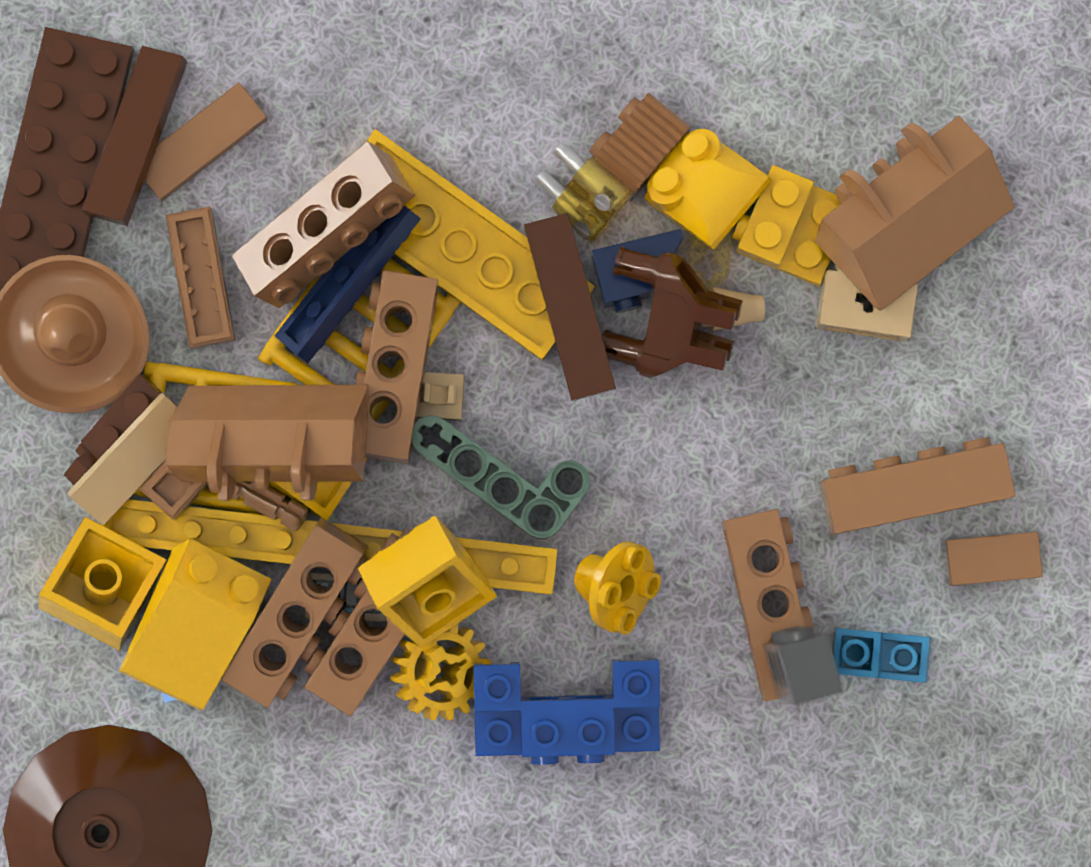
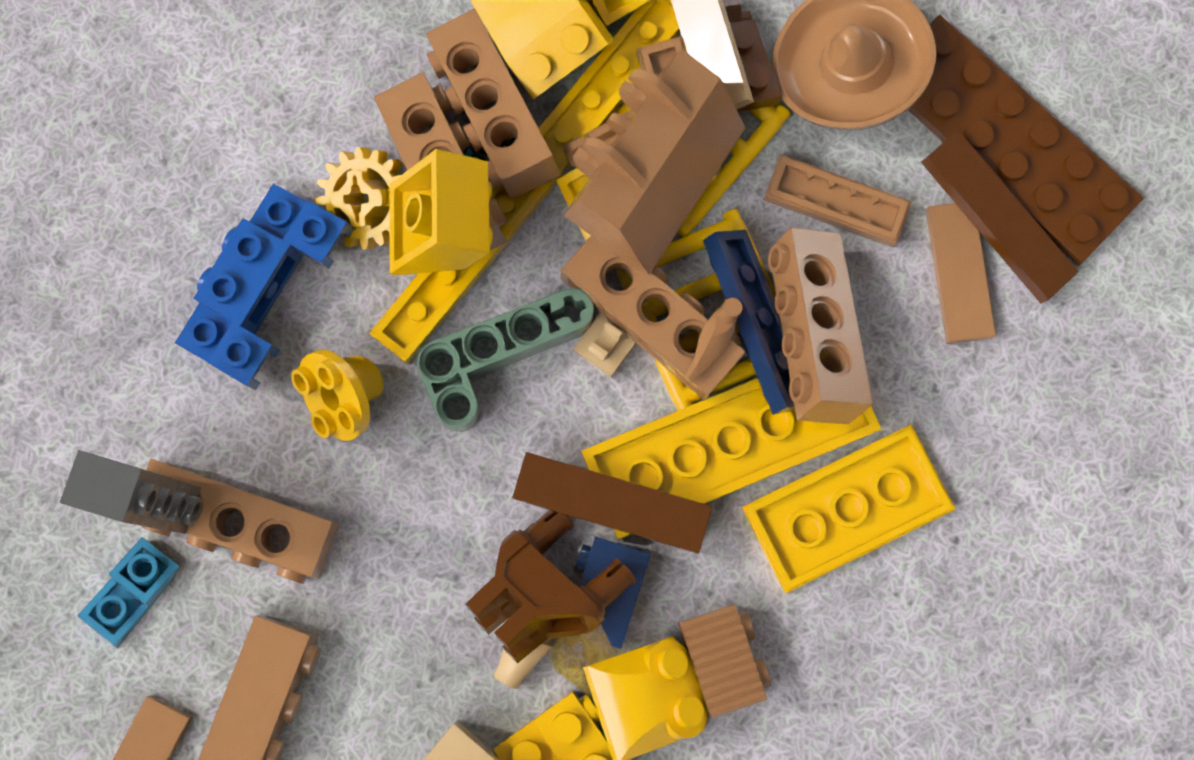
camera: 115 degrees right, 5 degrees down
clear yellow piece [534,142,634,245] -> none
none -> medium nougat bar [684,298,742,382]
none -> yellow tile [742,424,956,594]

